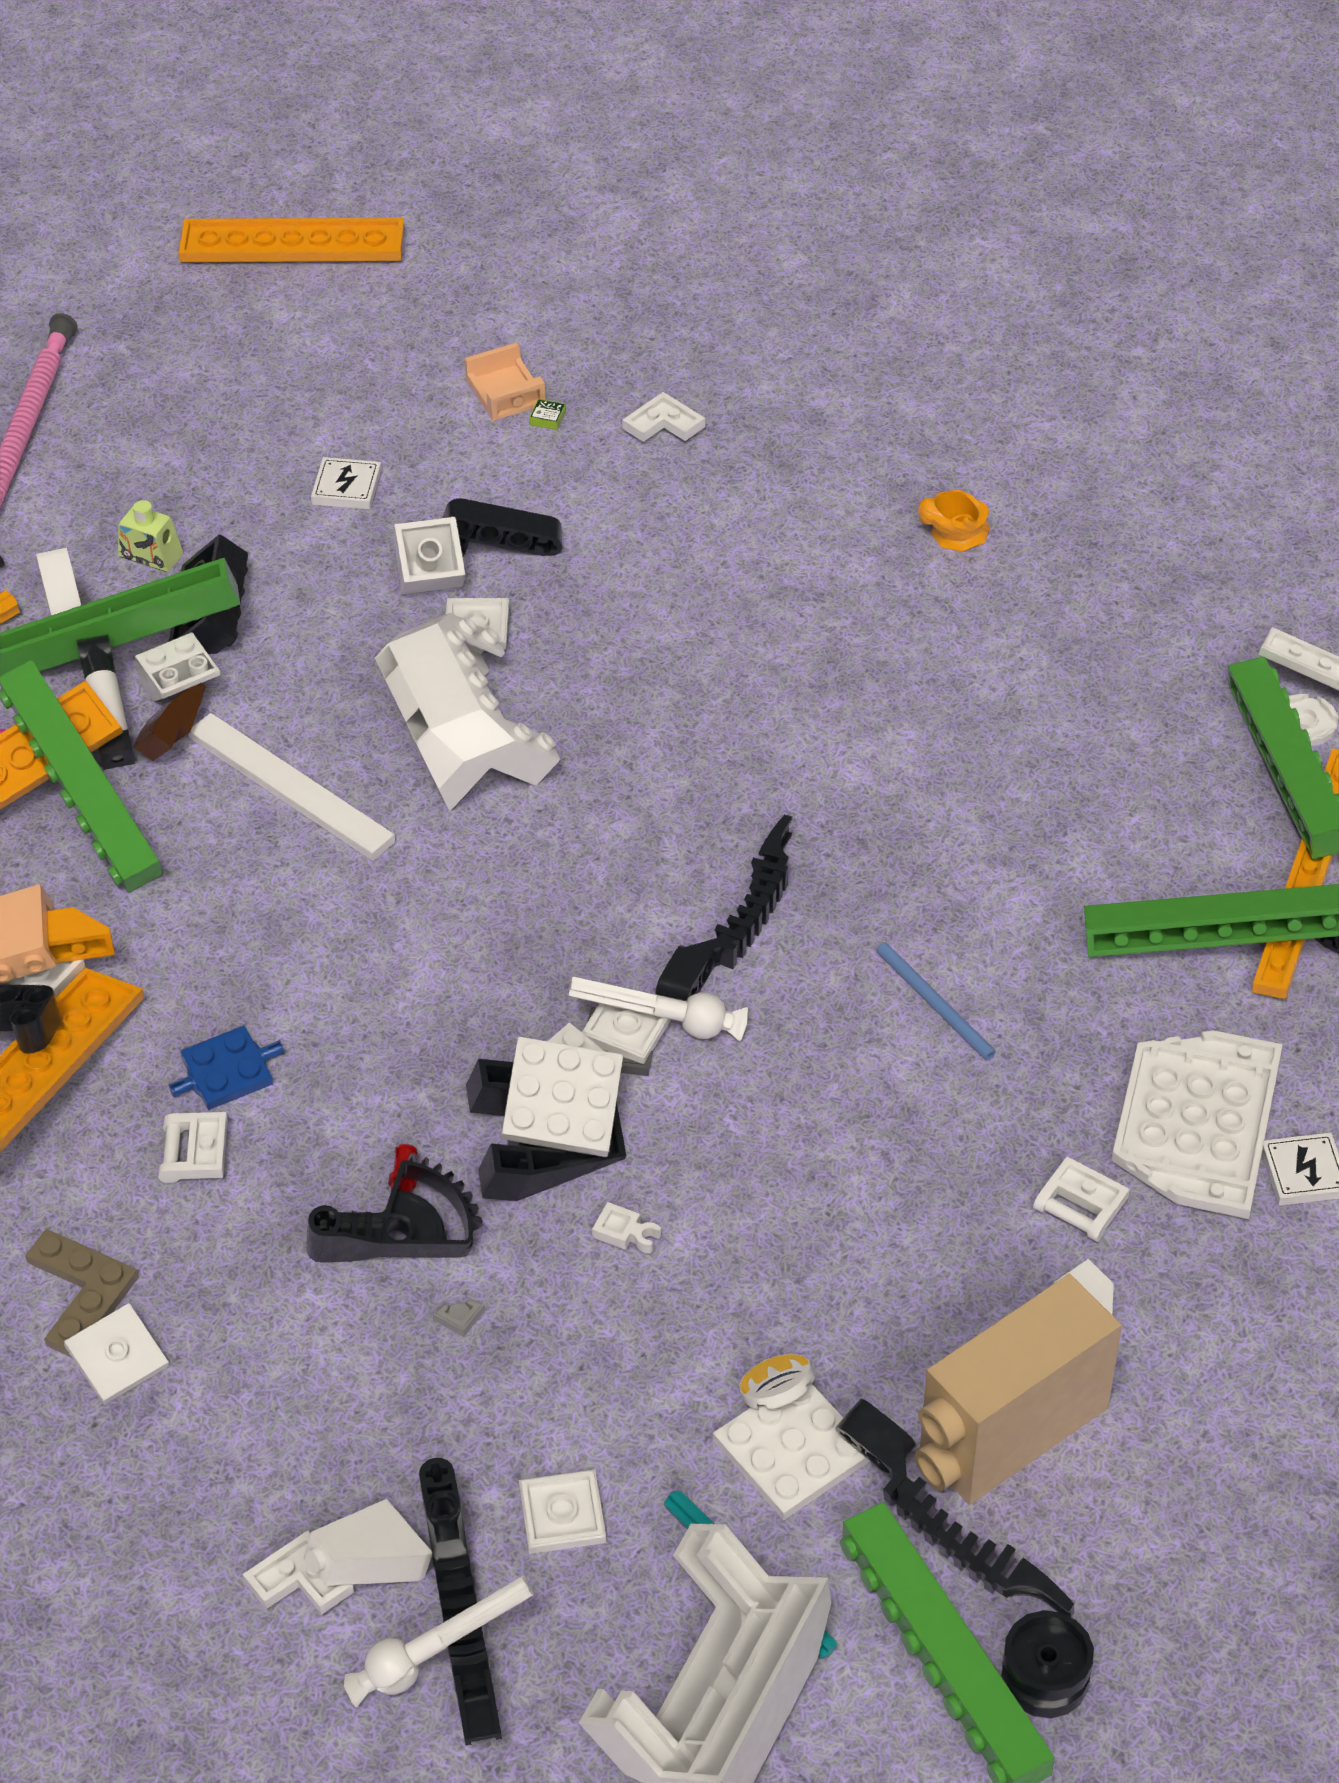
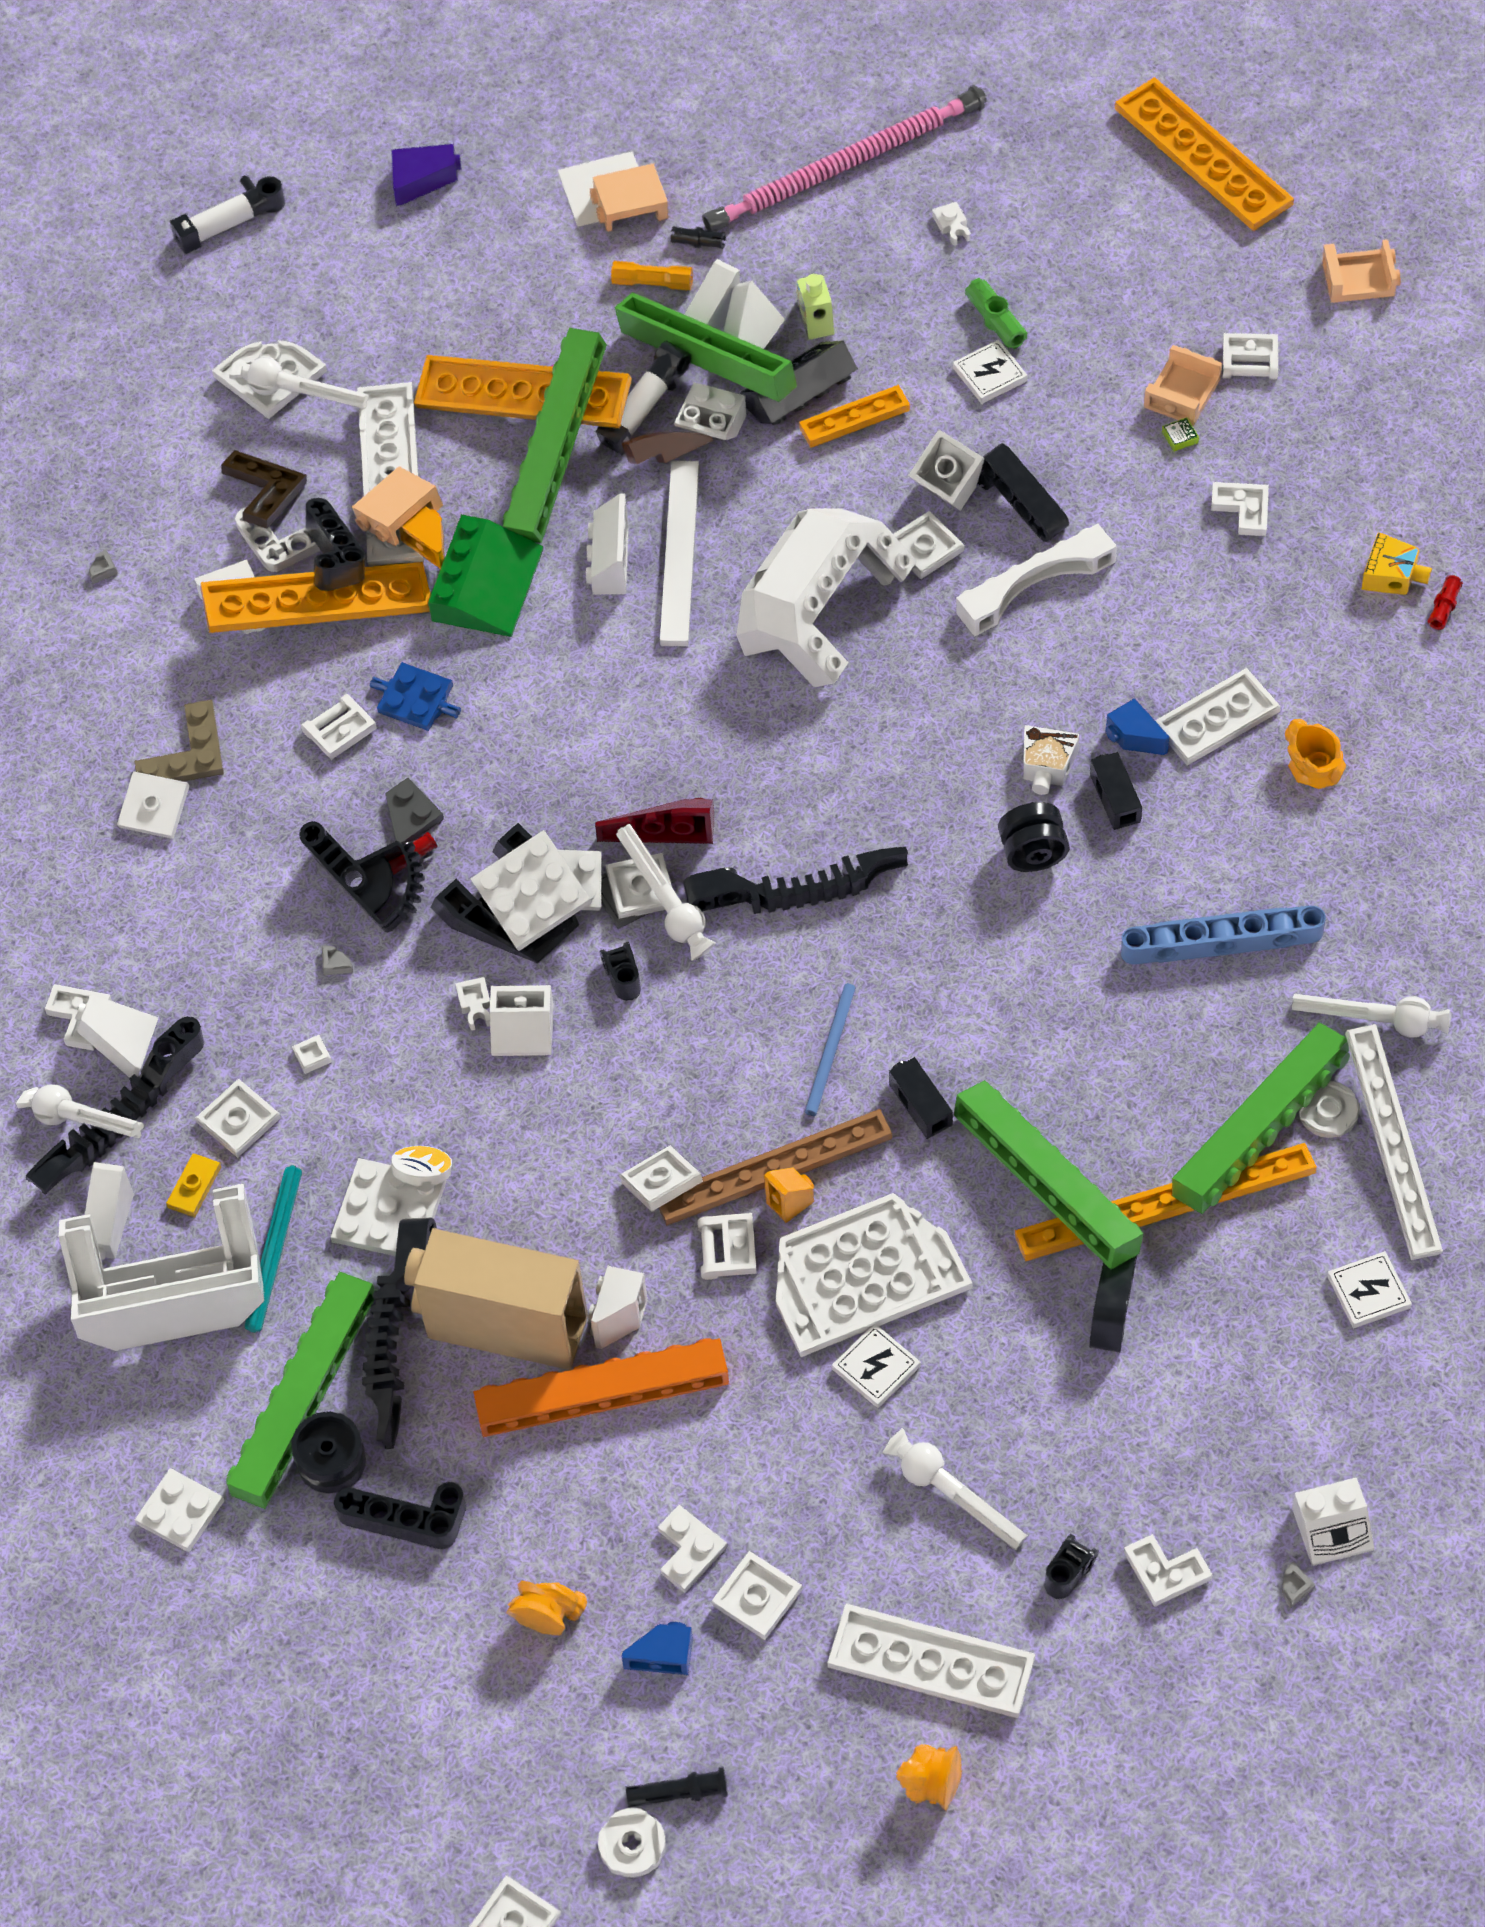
camera: 55 degrees right, 10 degrees up
none -> white slope [85,1162,134,1260]
none -> yellow plate [166,1153,222,1218]
none -> white tile [292,1035,332,1074]
none -> black beam [334,1482,466,1549]
none -> dark grey wing [385,778,444,844]
none -> green slope [428,514,544,637]
none -> orange brick [473,1338,729,1437]
none -> white slope [490,985,554,1056]
none -> white slope [586,494,629,595]
none -> dark red wedge [595,798,715,844]
none -> black piece [599,942,641,1001]
none -> white tile [619,1146,703,1212]
none -> medium nougat plate [658,1109,892,1226]
none -> white slope [724,280,785,349]
none -> light orange slope [764,1168,814,1223]
none -> light orange plate [799,385,910,448]
none -> black brick [889,1057,953,1139]
none -> white plate [932,201,970,246]
none -> white arch [956,524,1117,637]
none -> bright green piece [965,278,1027,349]
none -> black wheel [998,802,1070,872]
none -> torso [1023,725,1079,795]
none -> black brick [1090,752,1142,830]
none -> blue slope [1105,698,1170,755]
none -> medium blue beam [1121,905,1326,964]
none -> white tile [1155,668,1281,766]
none -> white plate [1222,333,1278,380]
none -> white piece [1292,994,1451,1038]
none -> light nougat panel [1322,239,1401,303]
none -> yellow torso [1361,532,1432,595]
none -> red pin [1428,575,1463,630]

